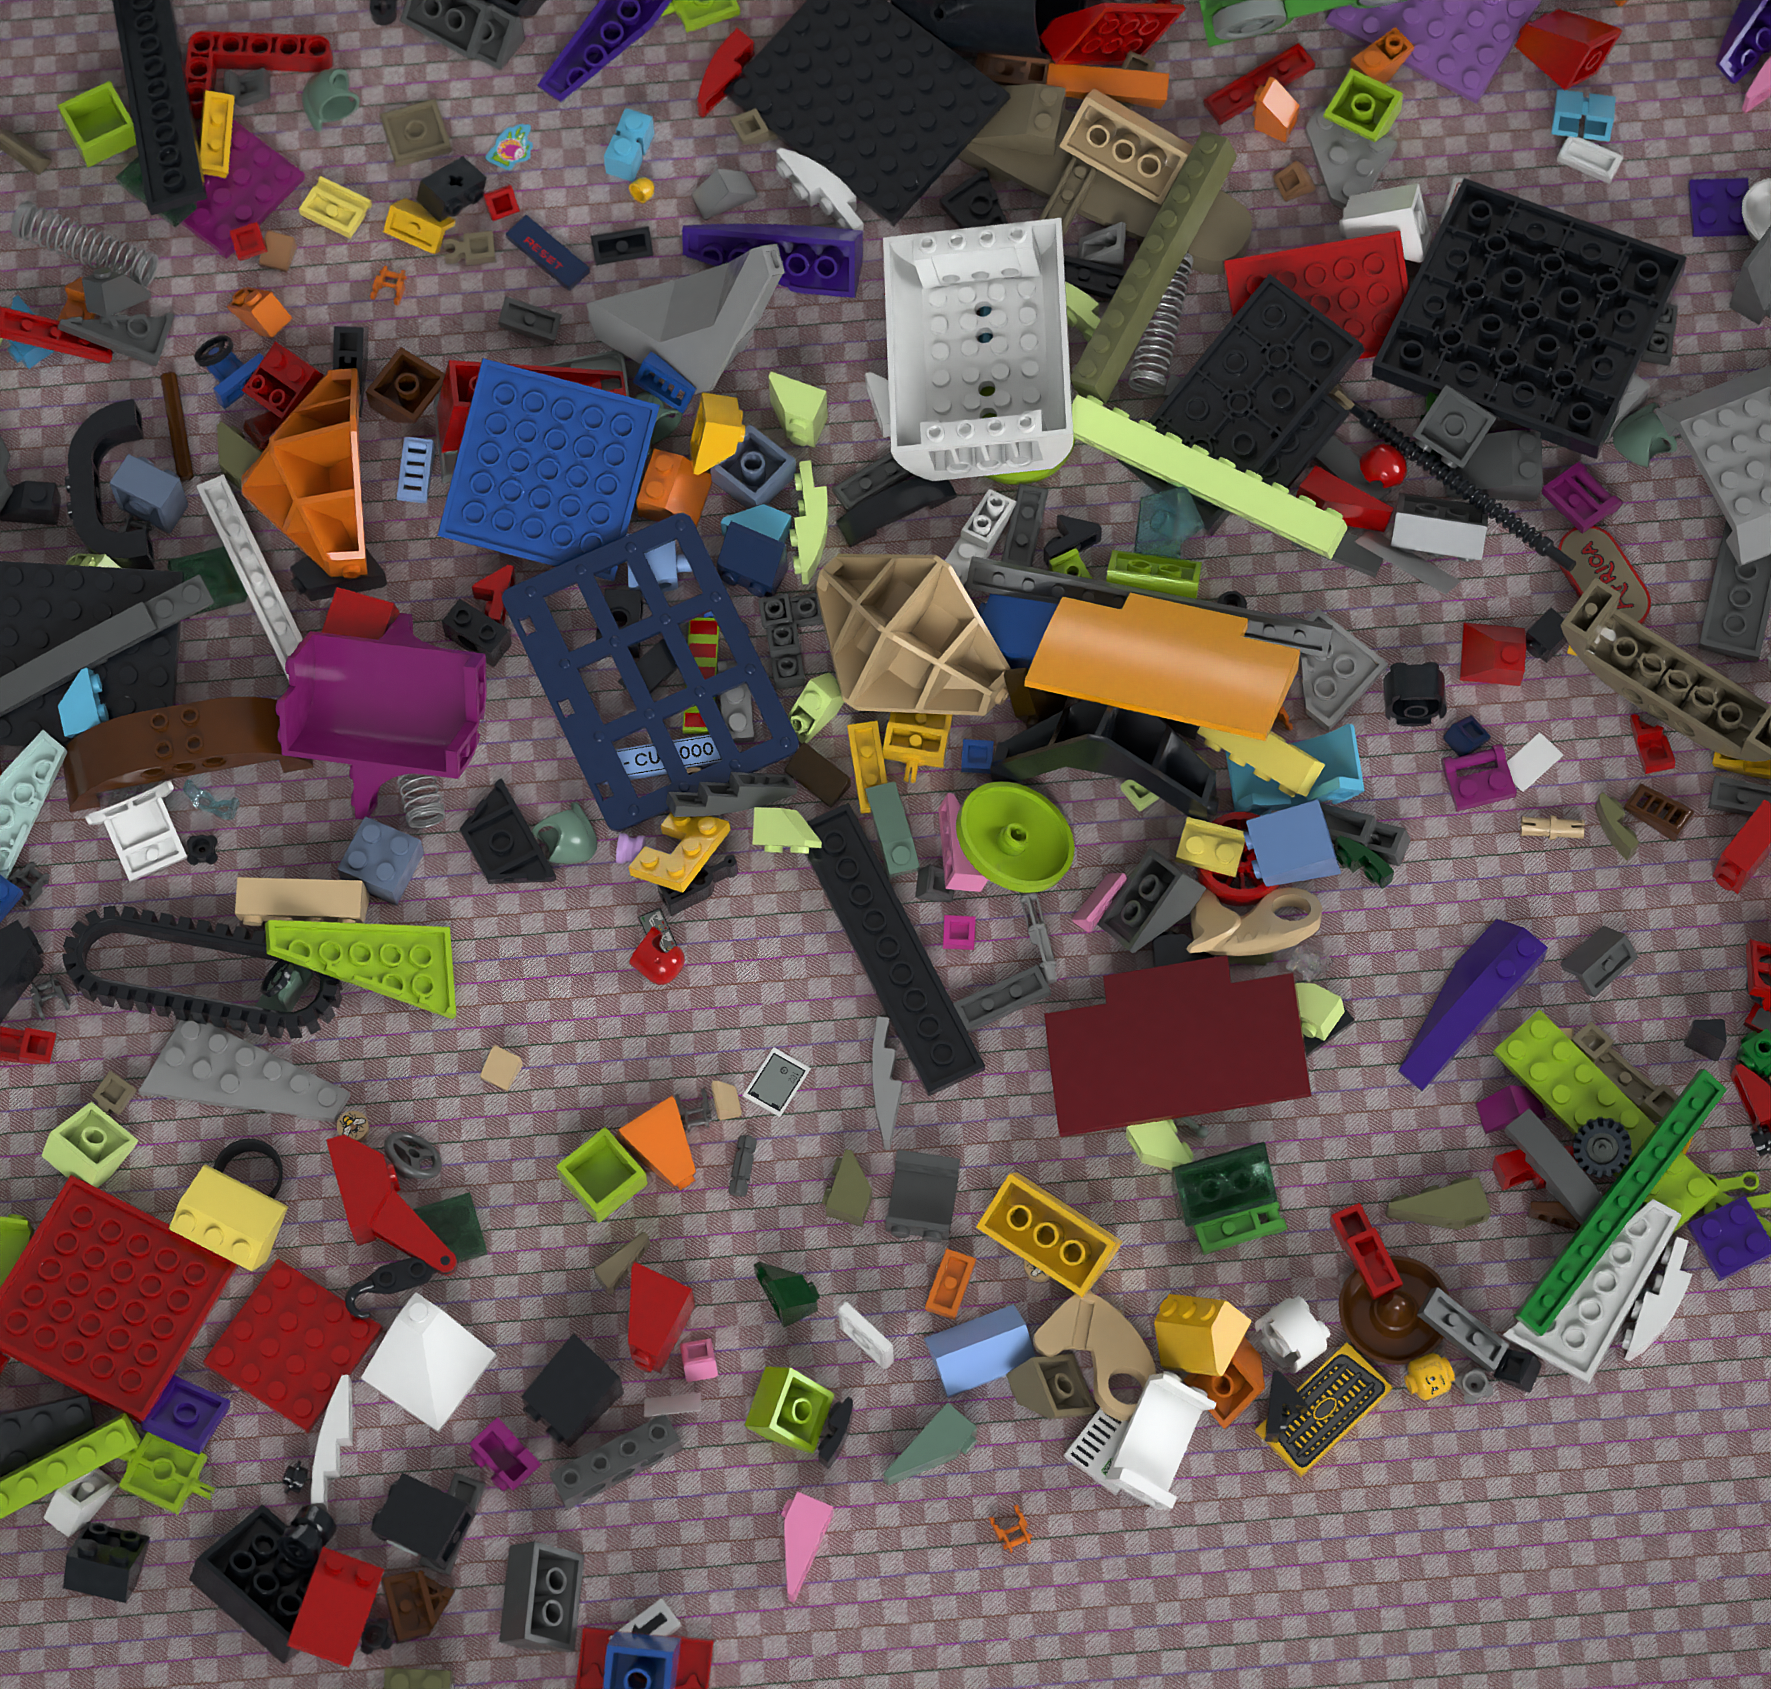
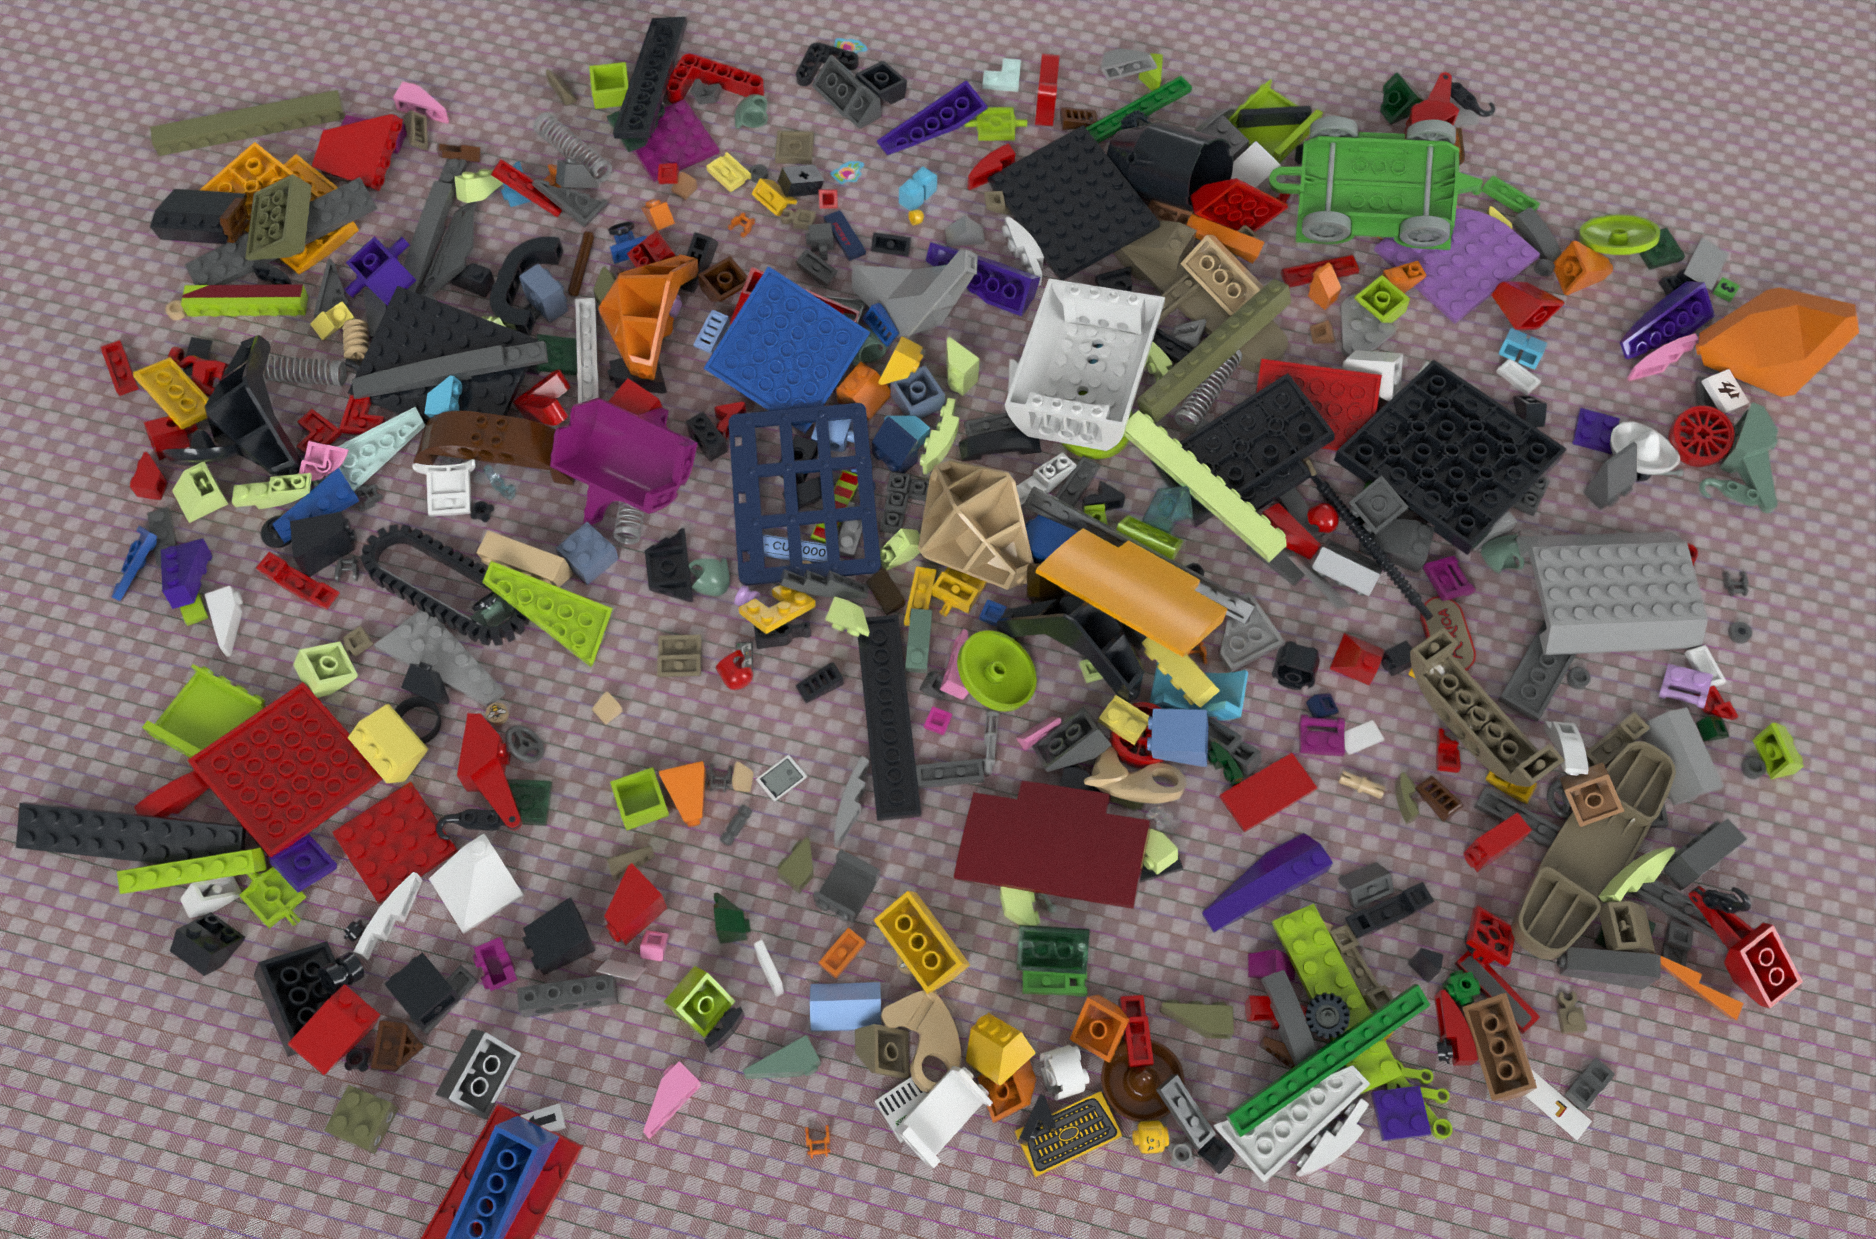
camera: 15 degrees right, 5 degrees down
yellow plate [199,90,235,178] -> none
none -> black slope [401,661,450,704]
none -> red beam [513,369,571,426]
none -> dark tan slope [657,634,702,677]
none -> dark grey tile [749,164,768,183]
none -> black slope [795,662,844,704]
none -> dark grey brick [805,223,834,260]
none -> orange slope [1069,994,1129,1063]
none -> red tile [1219,752,1318,833]
none -> black slope [1345,882,1435,939]
none -> black slope [1513,395,1547,428]

